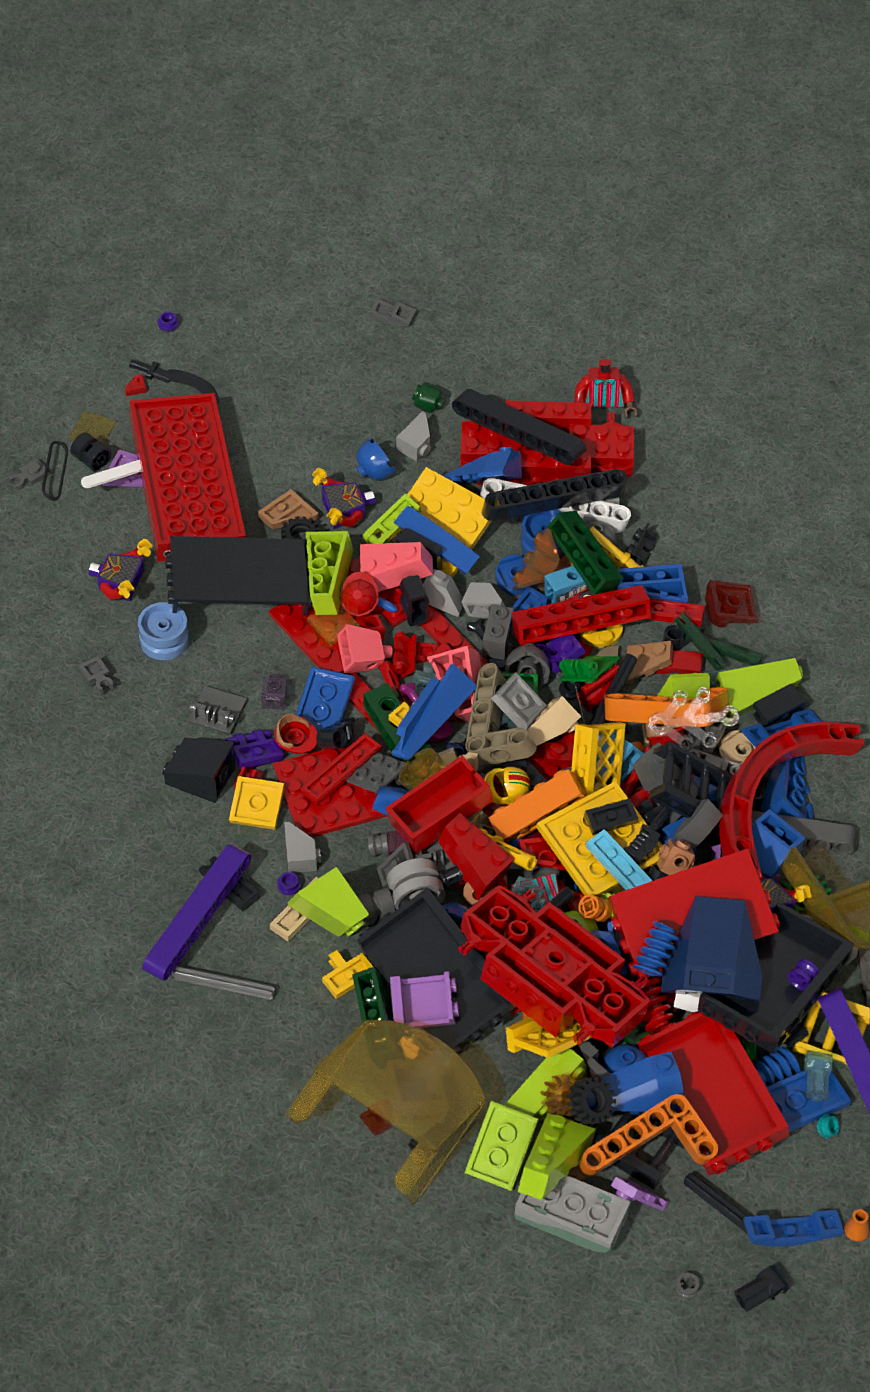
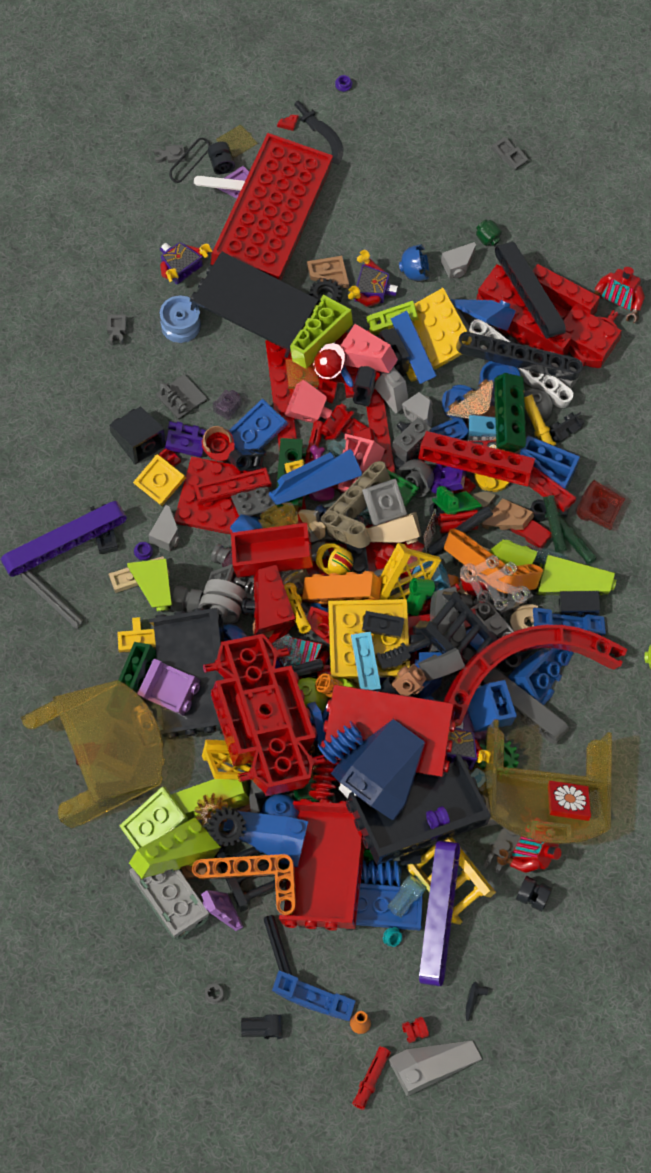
camera: 30 degrees right, 10 degrees up
none -> green piece [407,578,435,616]

